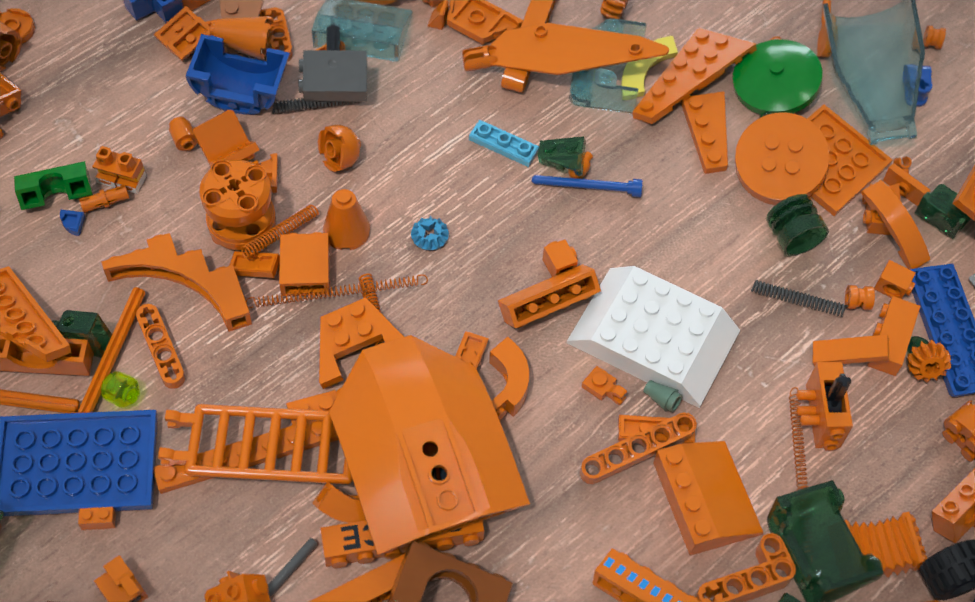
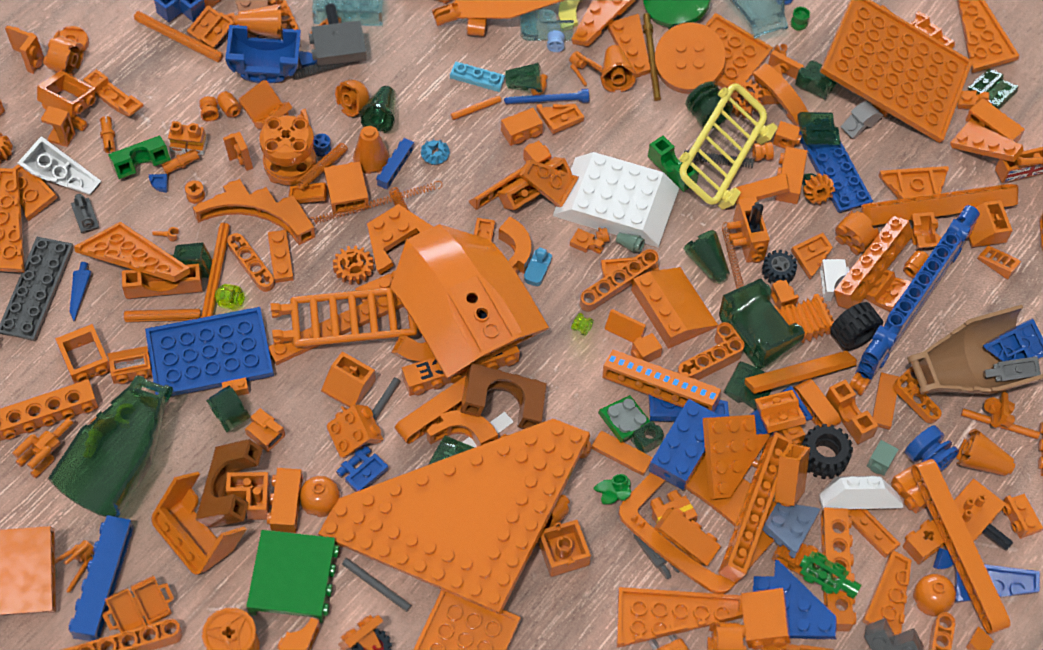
camera: 10 degrees left, 0 degrees up
none -> orange slope [83,69,144,116]
none -> orange pin [100,116,116,153]
none -> orange axle [134,11,223,62]
none -> orange hand [152,227,179,242]
none -> orange wheel [185,180,205,204]
none -> orange wheel [199,96,219,121]
none -> clear green brick [206,385,250,433]
none -> orange bracket [223,131,253,171]
none -> orange plate [268,230,294,283]
none -> blue tile [298,51,317,68]
none -> blue wheel [313,133,331,157]
none -> orange slope [321,351,376,408]
none -> orange gear [333,245,374,285]
none -> clear green cone [359,86,396,133]
none -> blue piece [376,138,414,190]
none -> orange bar [450,95,501,120]
none -> orange slope [469,165,524,210]
none -> orange brick [501,108,543,146]
none -> orange wing [519,160,579,207]
none -> dark azure piece [524,247,552,286]
none -> orange wing [536,104,584,134]
none -> light blue wheel [547,30,565,52]
none -> orange plant [569,51,602,86]
none -> clear neon green wheel [571,313,594,336]
none -> orange plate [595,227,610,245]
none -> orange cone [601,45,636,92]
none -> orange slope [605,309,646,343]
none -> orange brick [631,333,663,362]
none -> pearl gold bar [643,13,661,101]
none -> green arch [647,135,699,192]
none -> light yellow bar [679,84,778,210]
none -> clear green cone [683,230,730,284]
none -> orange gear [726,79,764,118]
none -> black wheel [762,250,797,284]
none -> orange brick [770,280,799,310]
none -> green wheel [790,6,810,31]
none -> orange wing [791,233,833,279]
none -> clear green slope [797,112,841,145]
none -> white arch [819,259,849,301]

